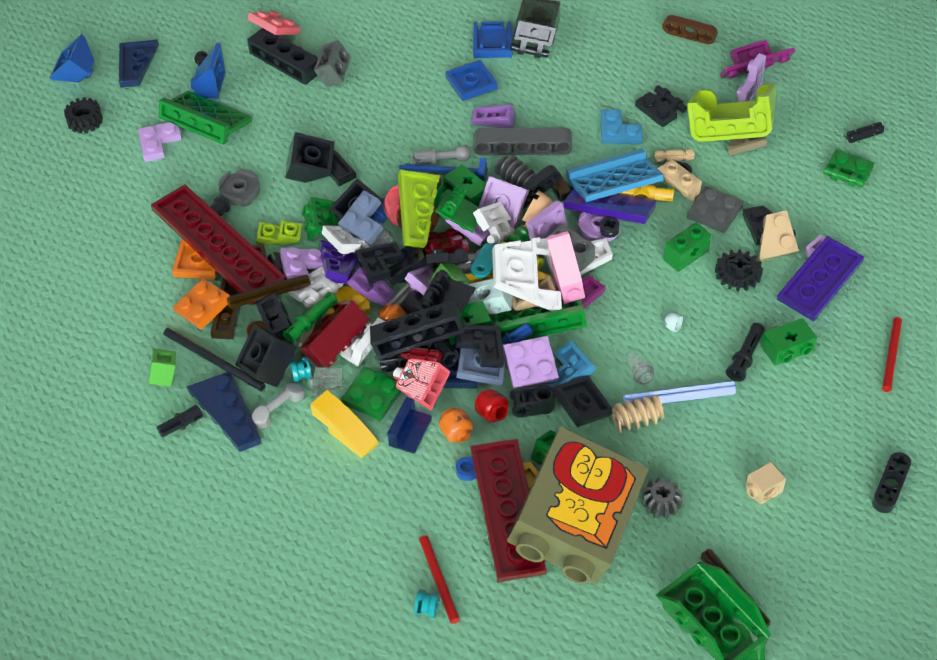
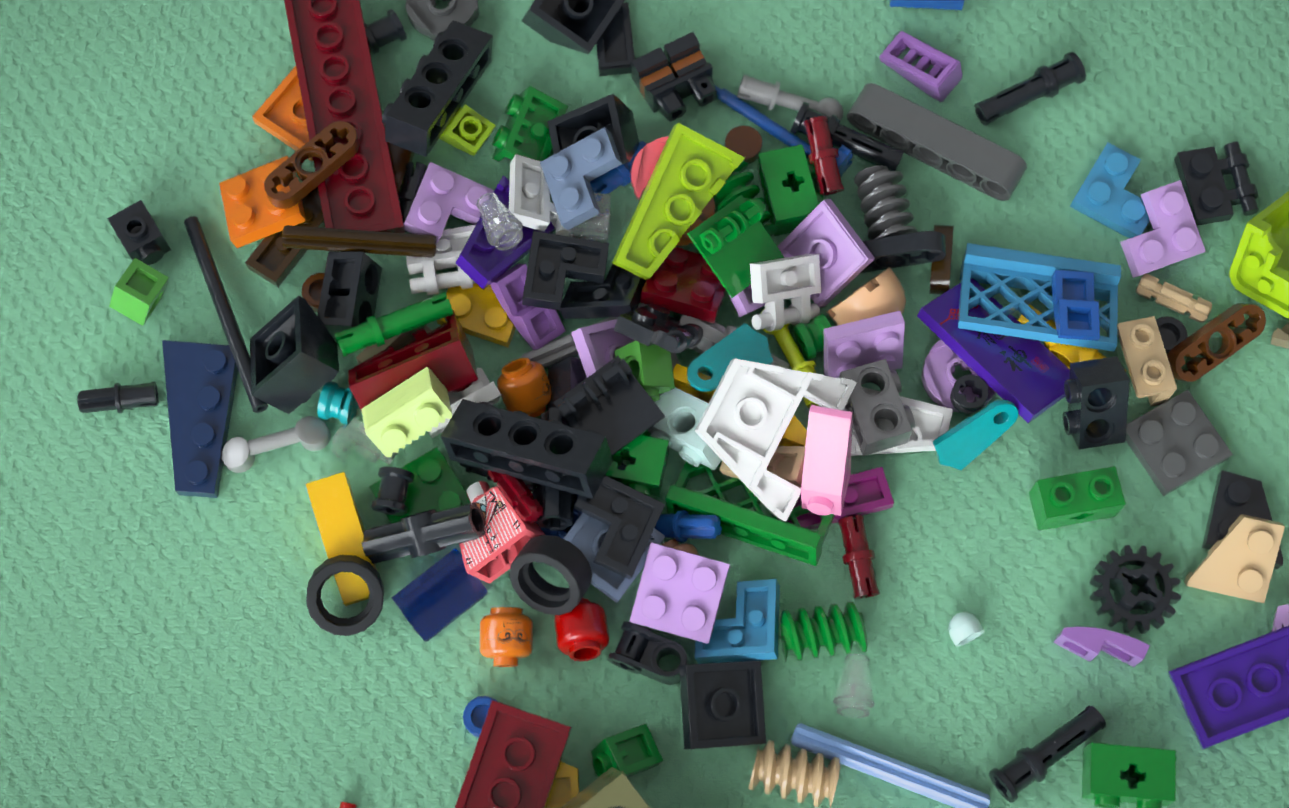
camera: 30 degrees right, 20 degrees up
none -> black brick [107,200,171,265]
none -> reddish brown beam [264,121,359,209]
none -> black tyre [306,555,384,636]
none -> yellowish green brick [361,367,452,457]
none -> black piece [362,502,486,564]
none -> black bush [371,467,414,516]
none -> black brick [382,20,493,157]
none -> clear cone [476,193,523,251]
none -> black tyre [509,535,592,615]
none -> black hips [631,32,717,122]
none -> green piece [779,602,867,662]
none -> black pin [790,102,904,171]
none -> dark red pin [804,116,844,196]
none -> dark red pin [838,515,880,599]
none -> teal piece [933,400,1018,470]
none -> black pin [974,52,1086,125]
none -> blue slope [1052,270,1100,341]
none -> medium lavender slope [1053,627,1150,667]
none -> black brick [1063,356,1130,450]
none -> lavender plate [1120,180,1206,278]
none -> reddish brown beam [1167,303,1266,382]

